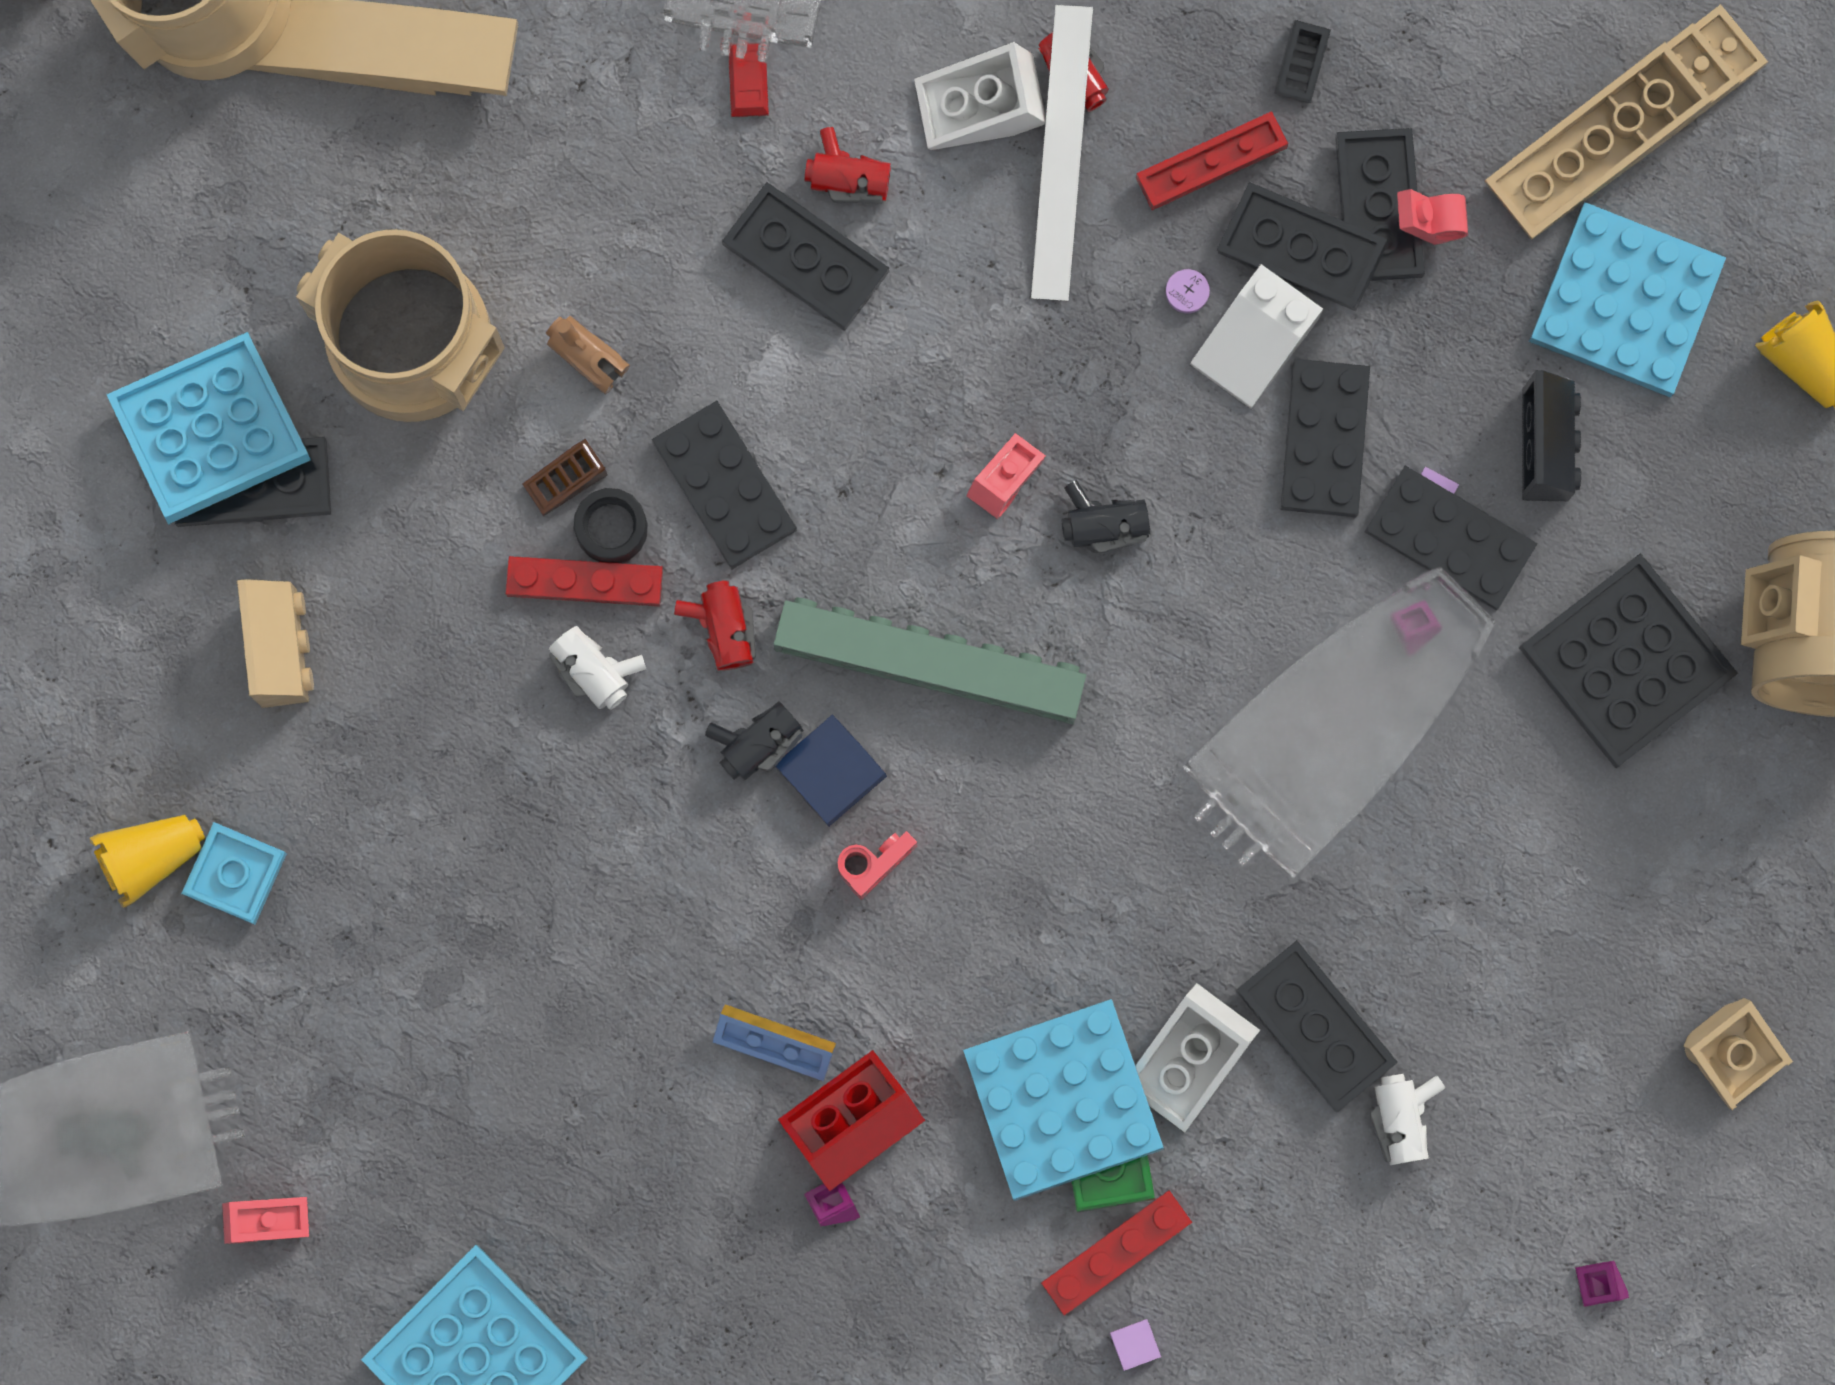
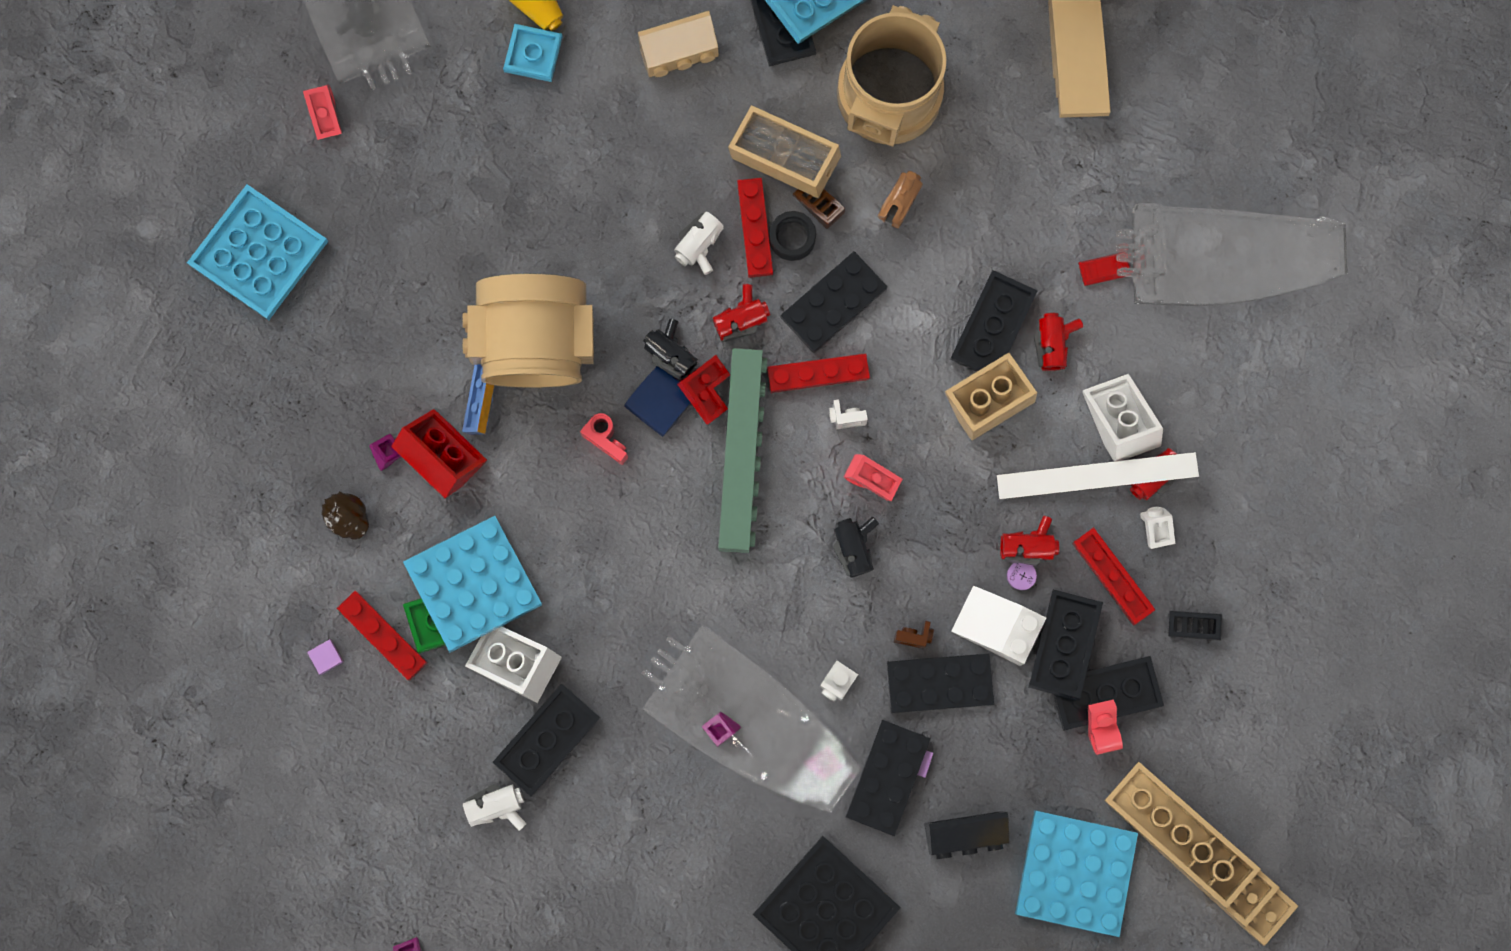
camera: 80 degrees right, 0 degrees up
none -> dark brown hair [322,491,369,540]
none -> tan cylinder [463,274,594,388]
none -> red plate [677,355,730,424]
none -> magenta slope [702,711,741,747]
none -> brick [728,105,841,198]
none -> red plate [767,354,870,393]
none -> white bracket [819,661,858,701]
none -> white bracket [829,400,868,429]
none -> reddish brown bracket [893,621,934,649]
none -> tan slope [945,353,1037,441]
none -> red piece [1000,516,1059,566]
none -> white bracket [1140,507,1175,549]

